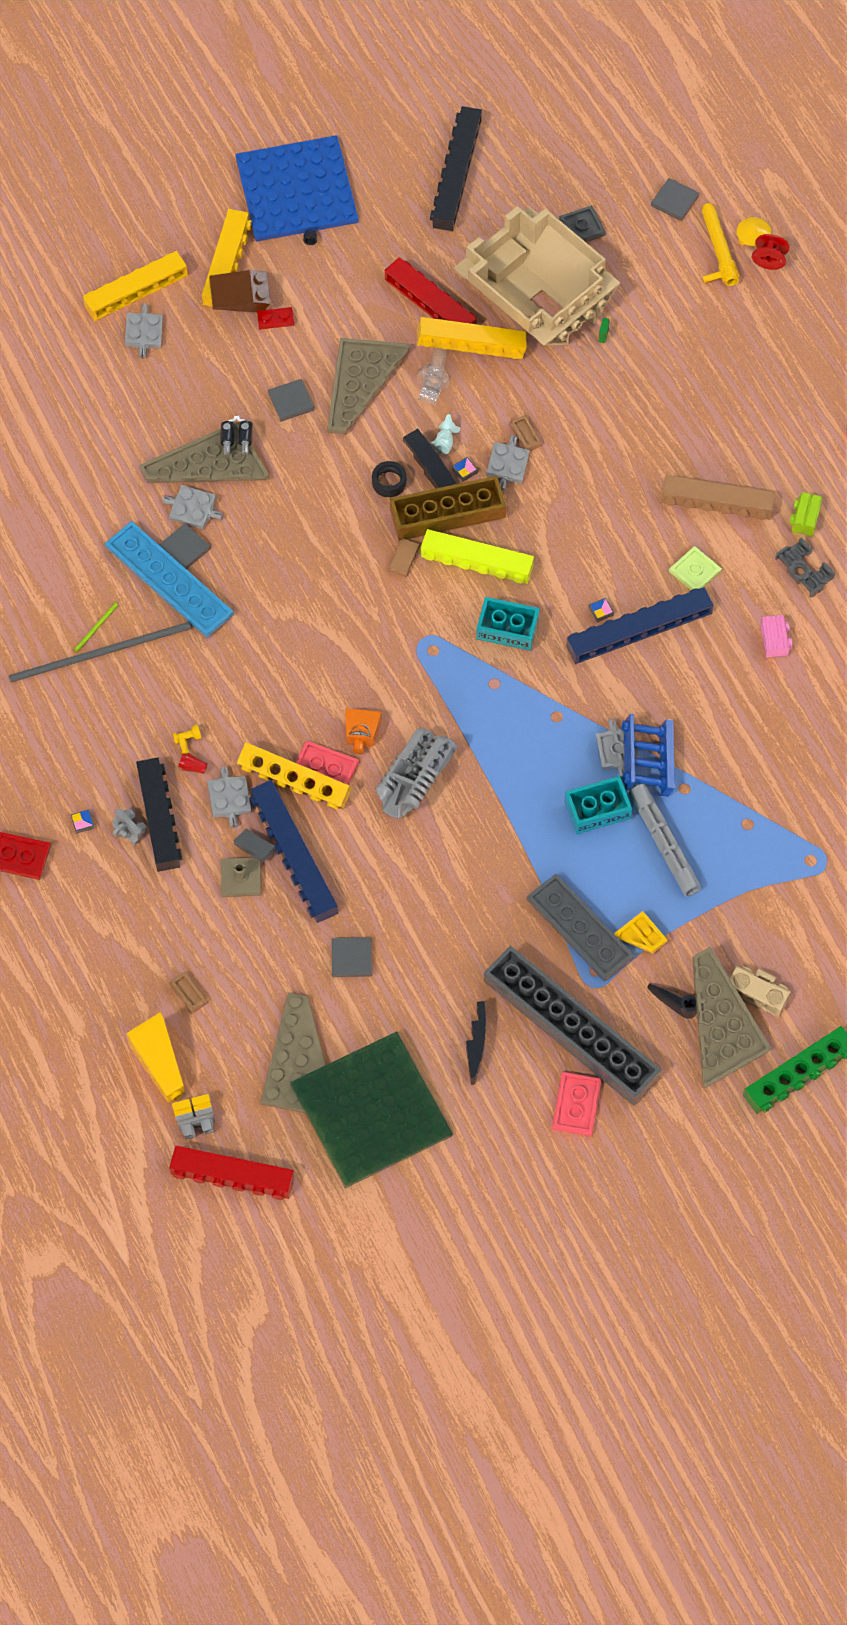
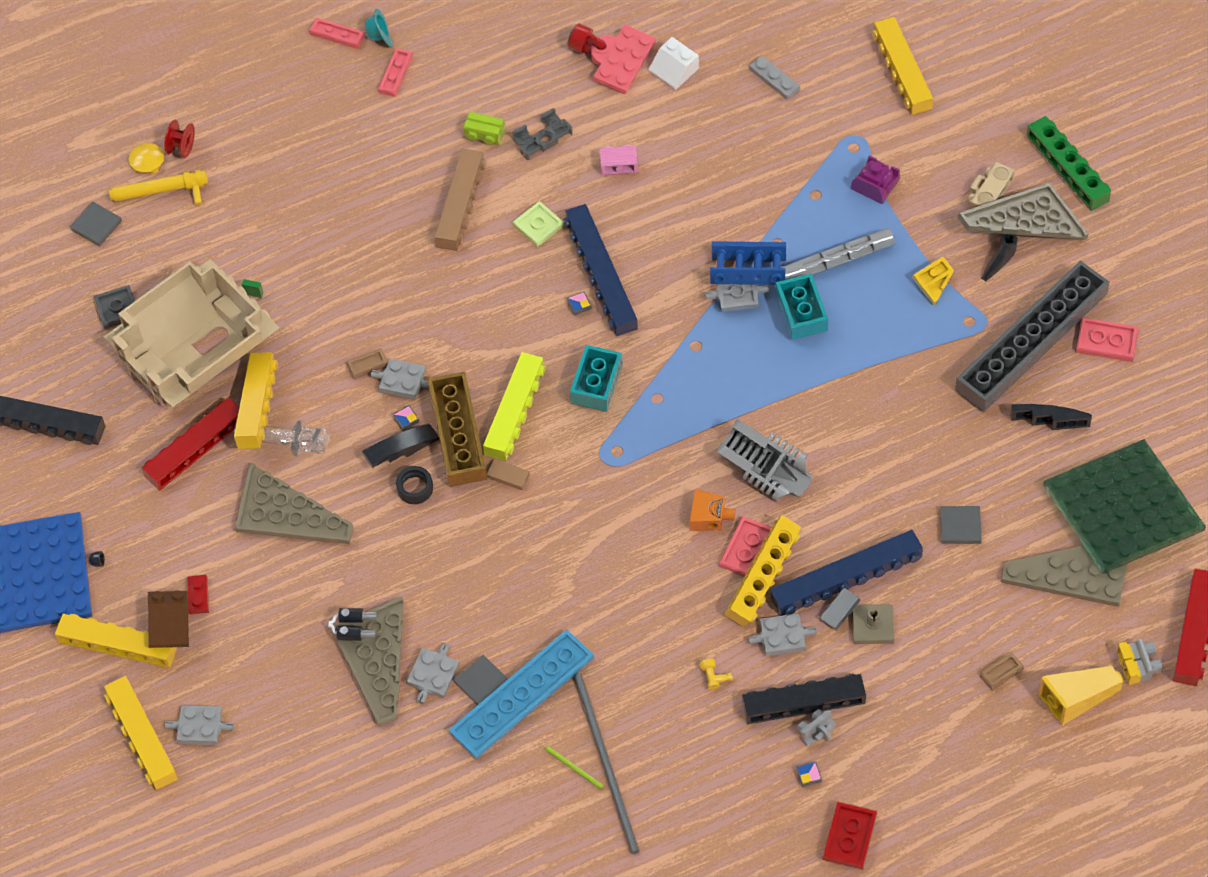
camera: 85 degrees left, 5 degrees down
red cone [178,753,208,774] -> none
dark grey tile [268,379,314,422] -> none
light aqua animal [430,414,461,454] -> none
dark grey plate [527,874,634,982] -> none
none -> magenta brick [850,155,900,204]

